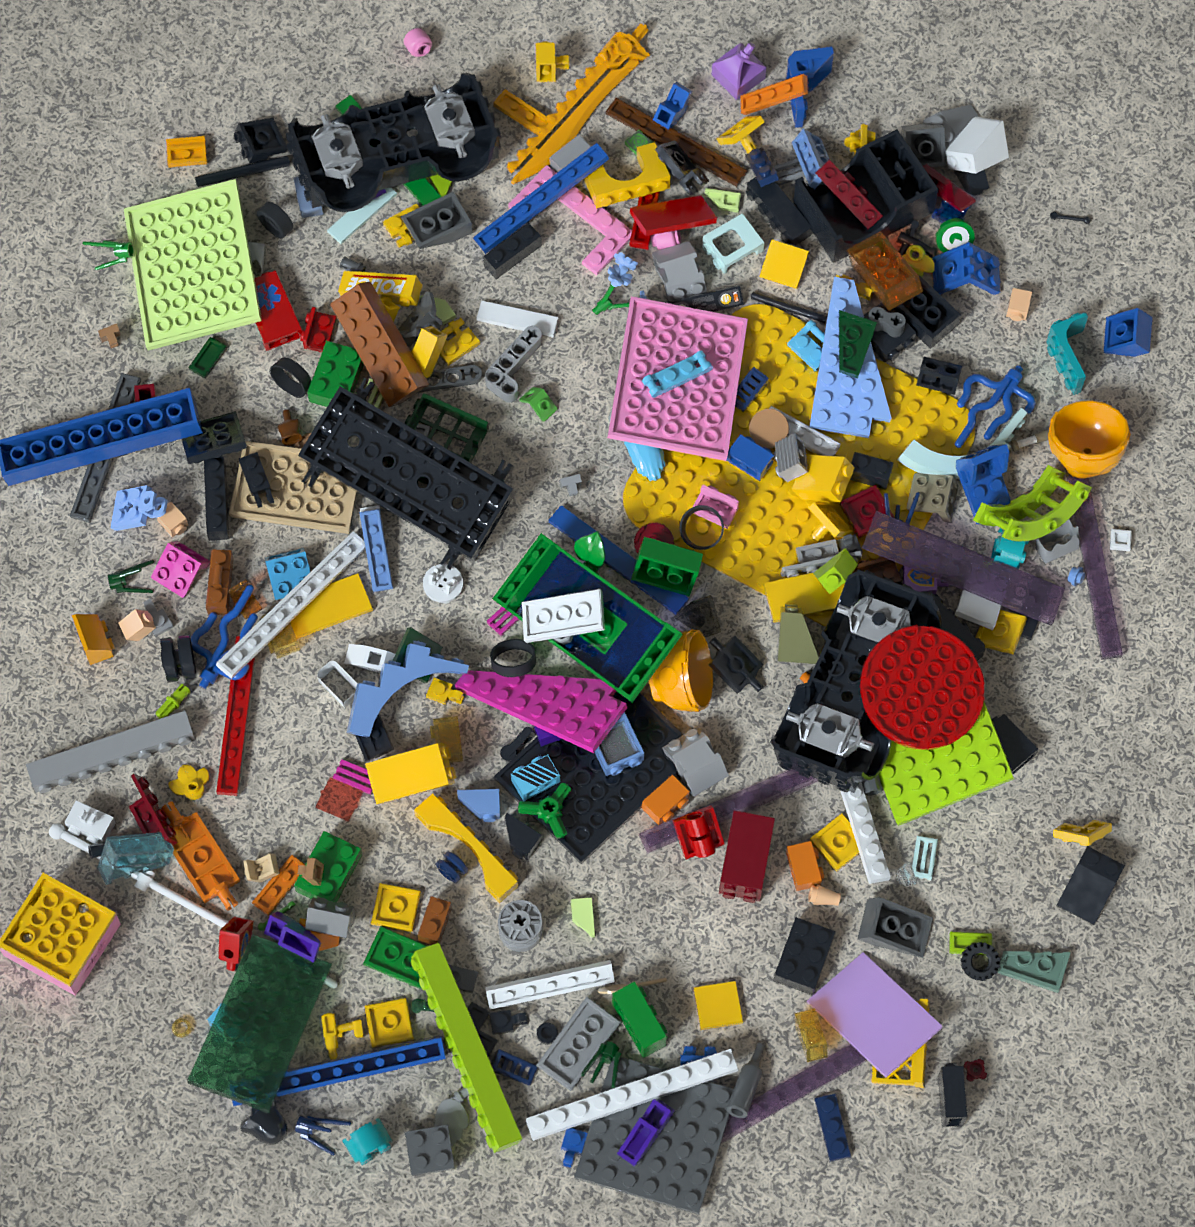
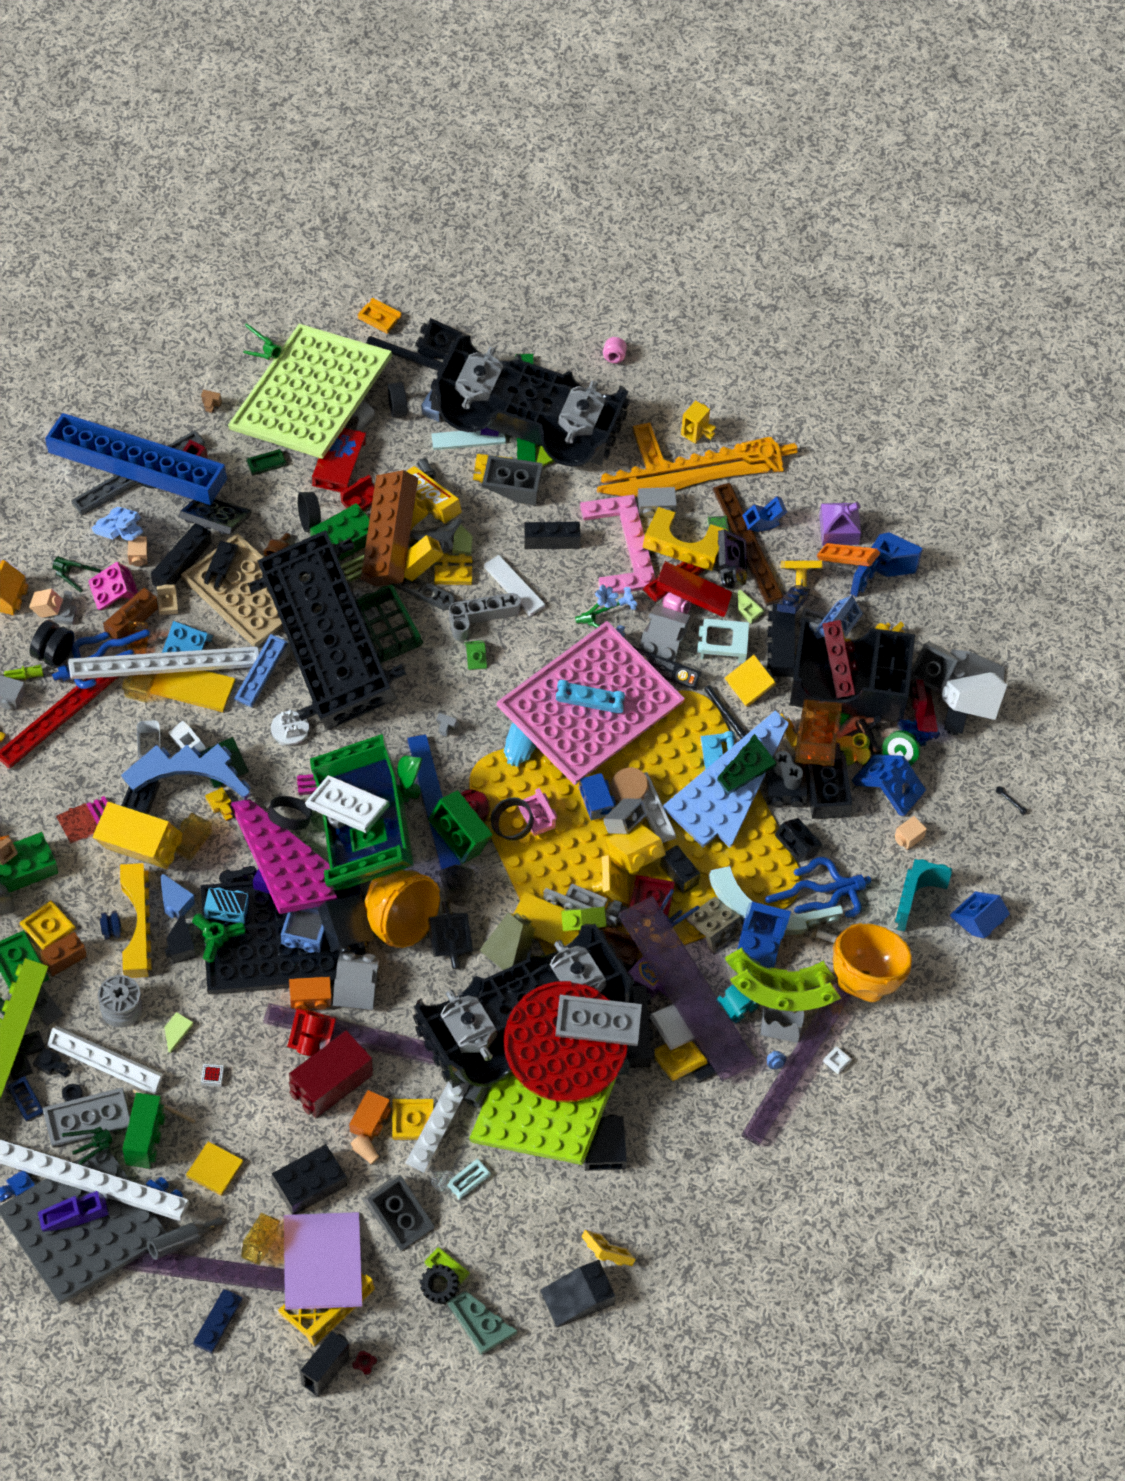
camera: 35 degrees right, 10 degrees down
blue plate [473,143,609,254] -> none
dark blue slope [735,367,769,412] -> none
none -> tan bracket [157,584,178,615]
none -> tile [201,1064,224,1087]
none -> black brick [317,894,374,954]
none -> light grey plate [555,995,642,1046]

